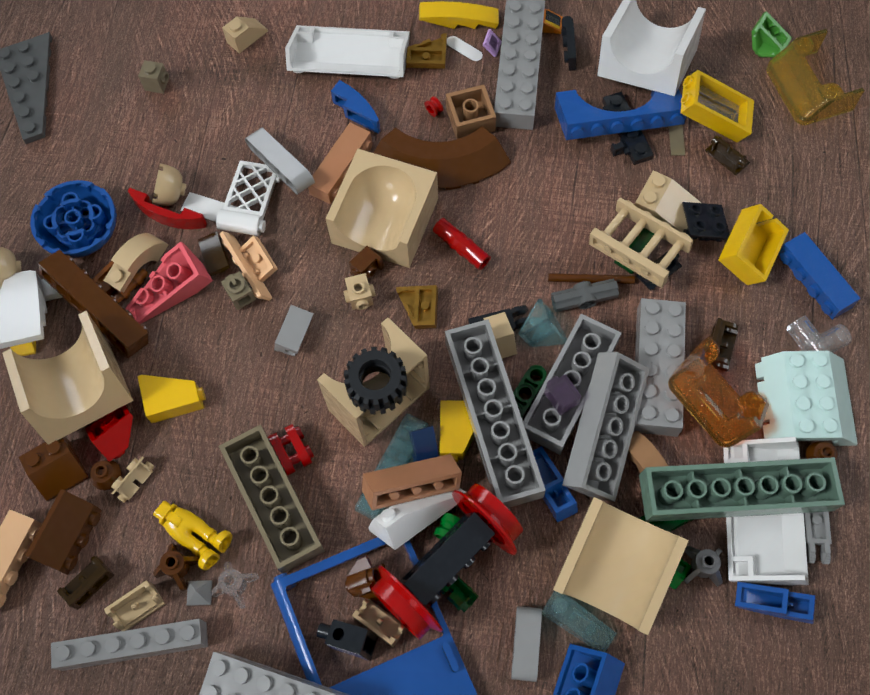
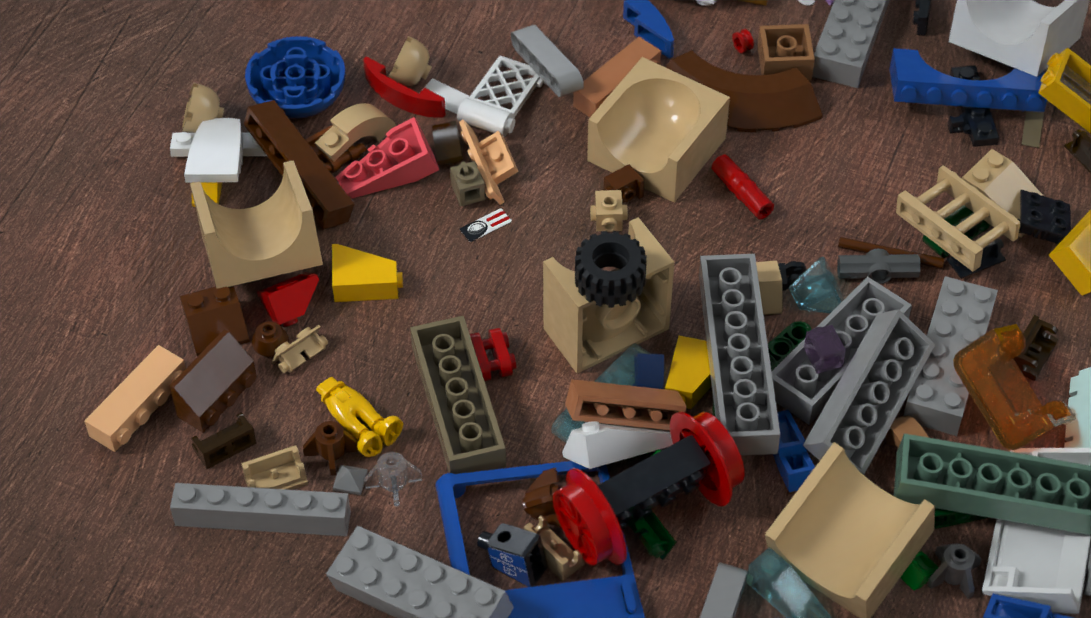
camera: 10 degrees right, 15 degrees down
light grey hinge [274,305,314,356] -> none
pearl gold wing [396,285,438,329] -> none
none -> sticker [460,208,512,242]

